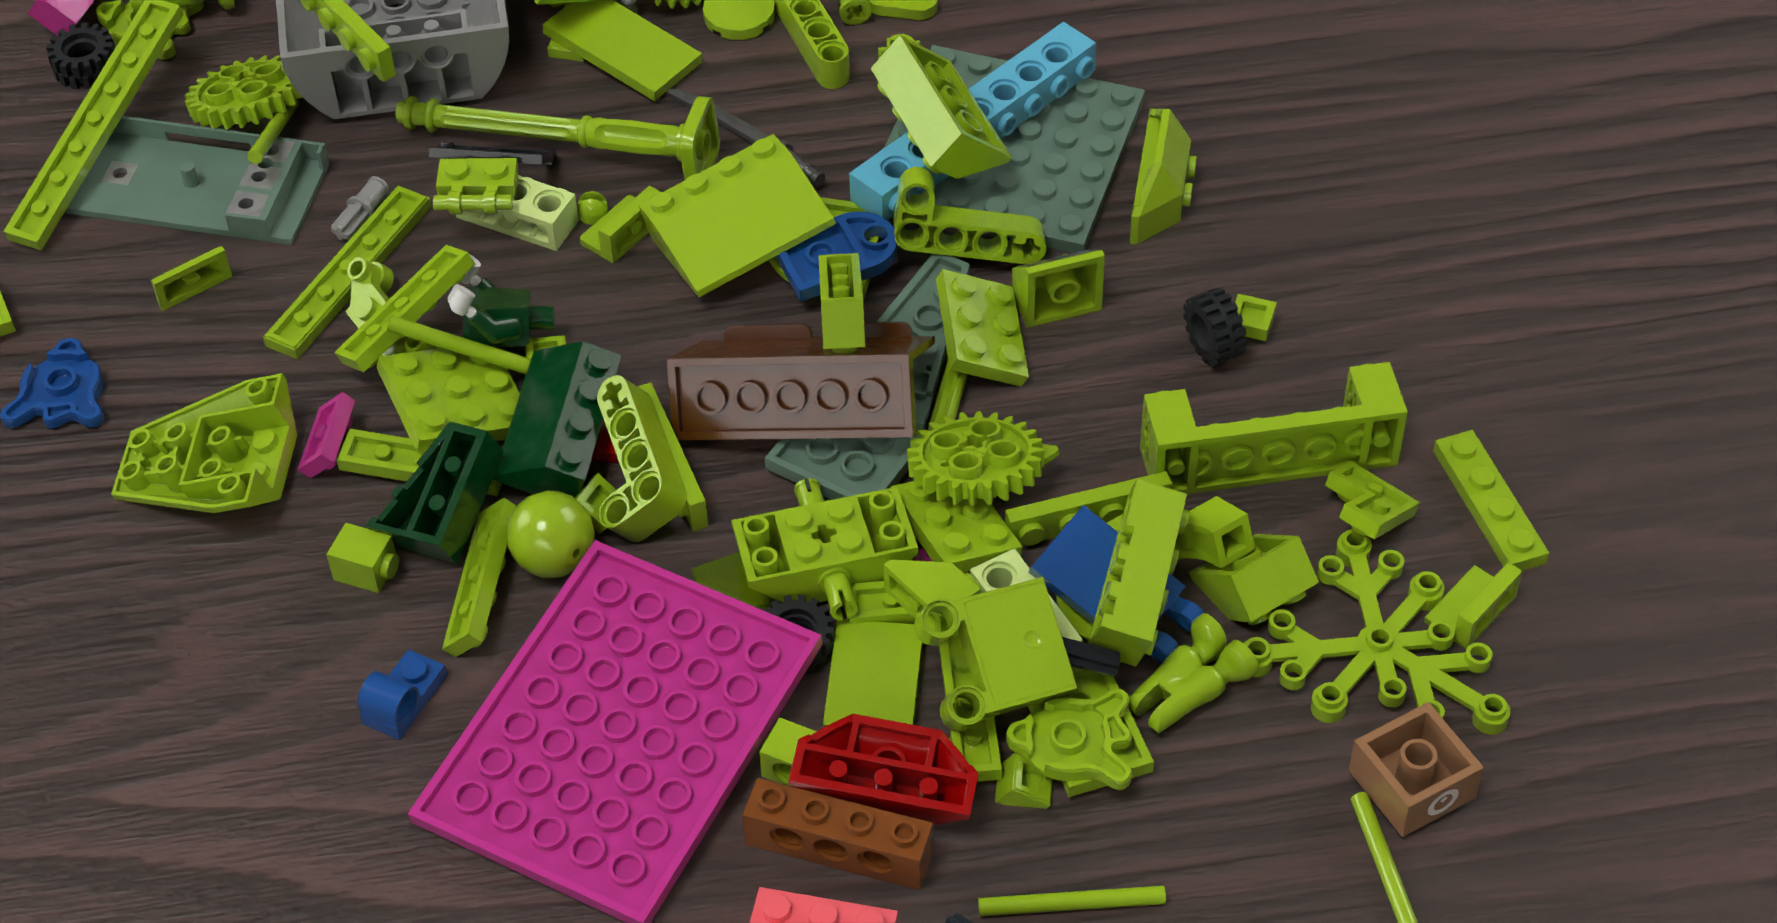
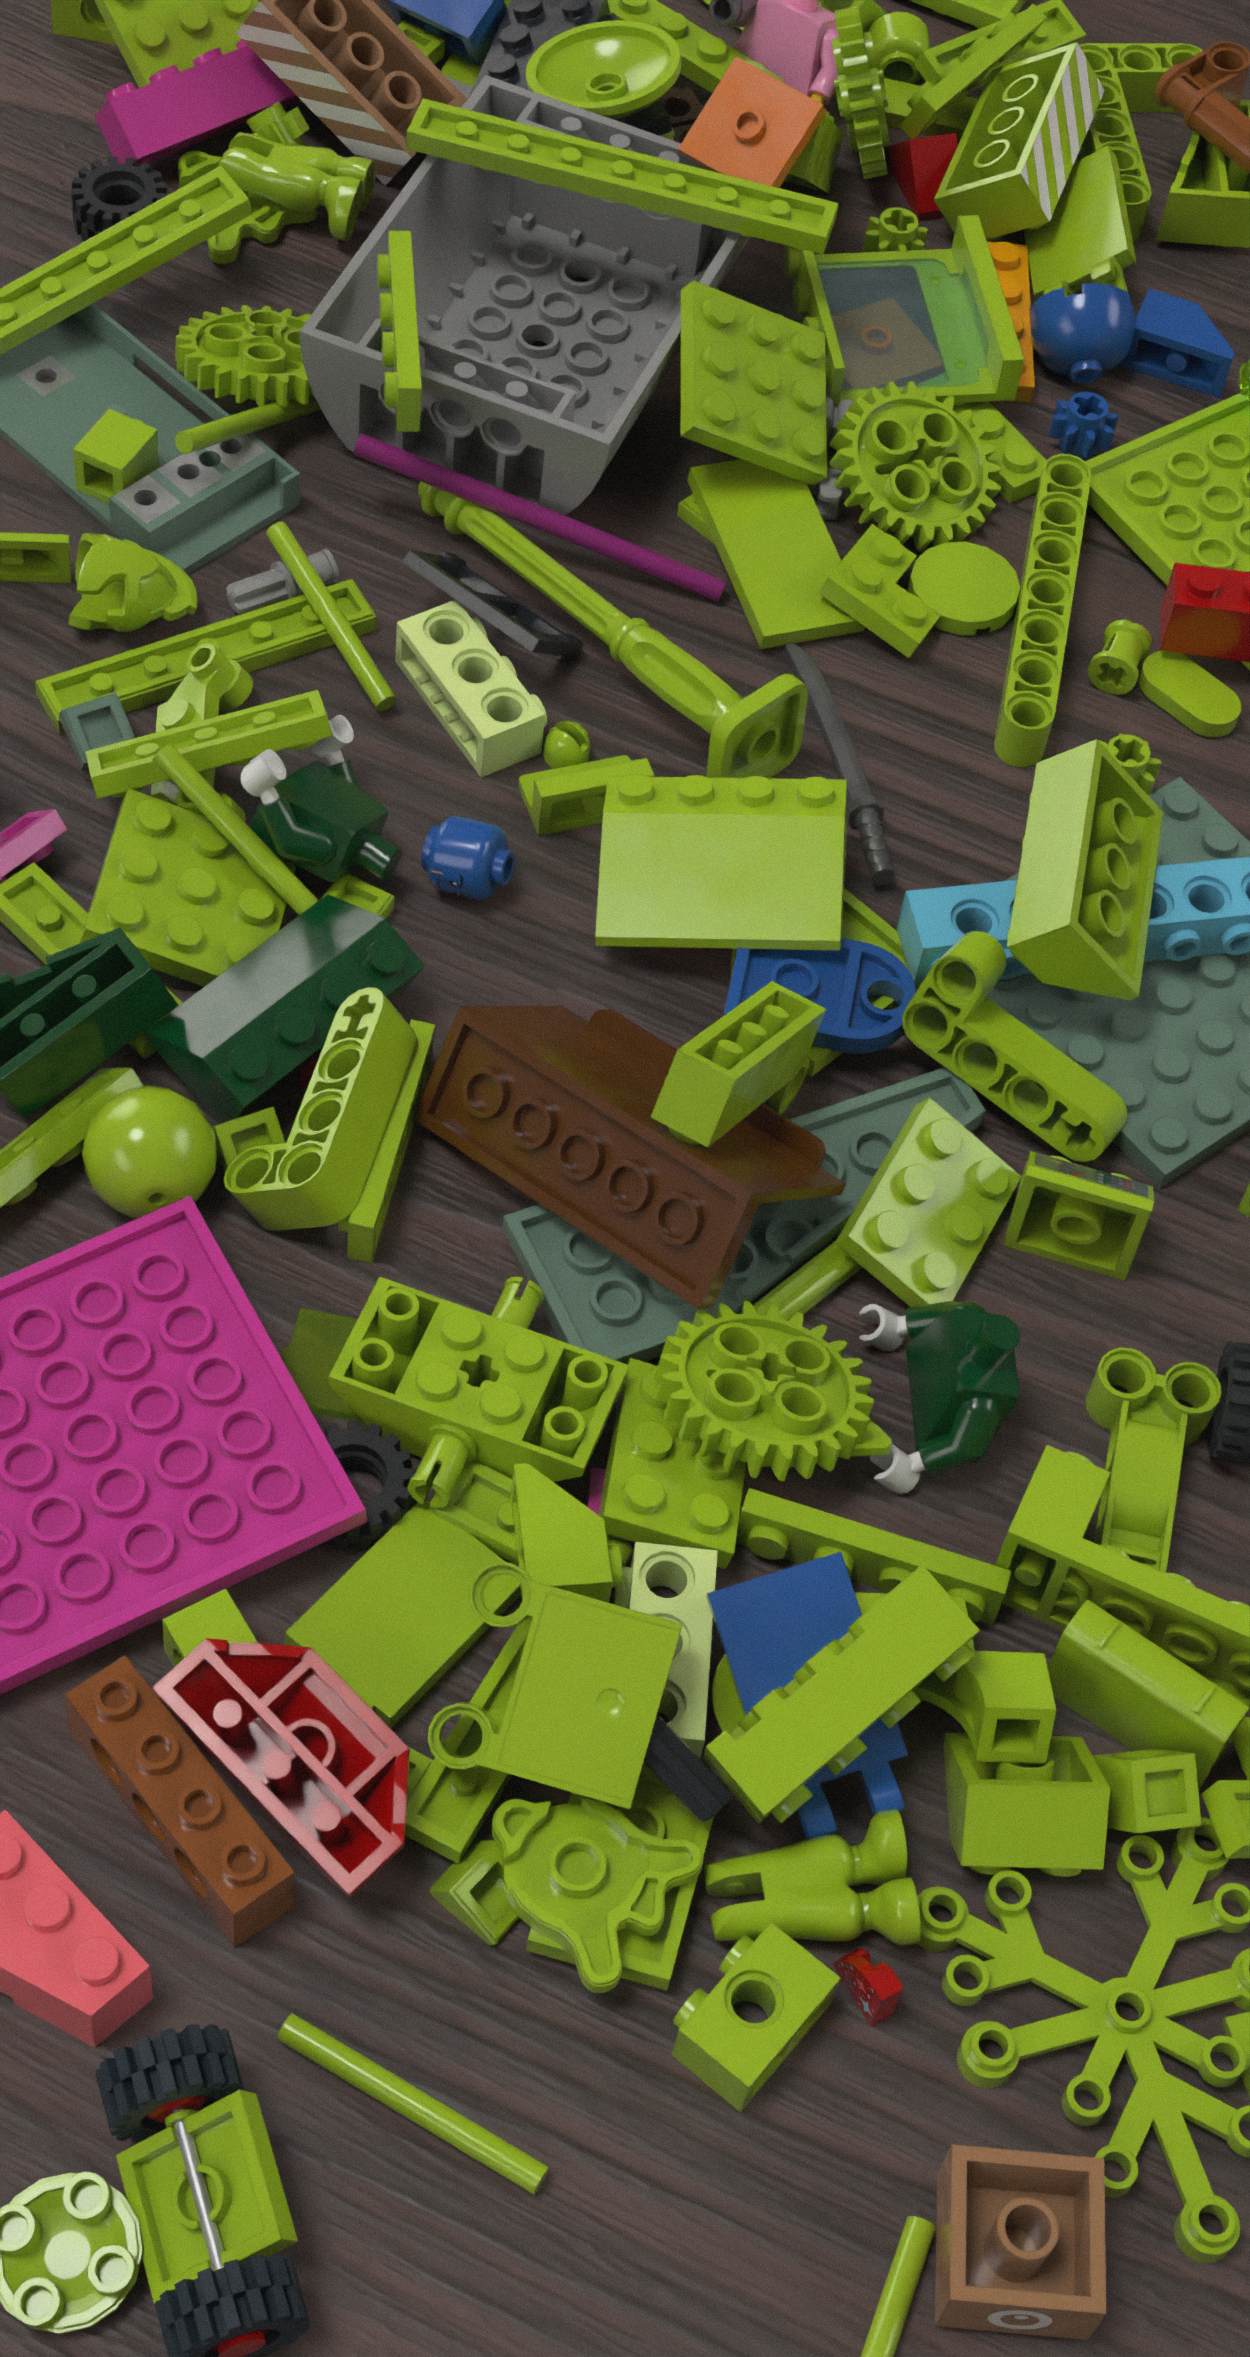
camera: 25 degrees right, 5 degrees up
lime plate [433,158,519,215] -> none
none -> sand green tile [59,692,135,770]
none -> lime helmet [68,533,198,632]
none -> lime brick [73,408,159,504]
none -> lime bar [266,521,397,711]
none -> magenta piece [353,433,726,602]
none -> blue head [421,816,515,900]
none -> lime brick [672,1922,841,2113]
none -> lime plate [818,524,940,658]
none -> red tile [833,1948,904,2027]
none -> dark green torso [859,1301,1020,1494]
none -> lime piece [1048,1599,1250,1792]
none -> lime piece [1085,1347,1221,1573]
none -> lime brick [1092,1748,1202,1833]

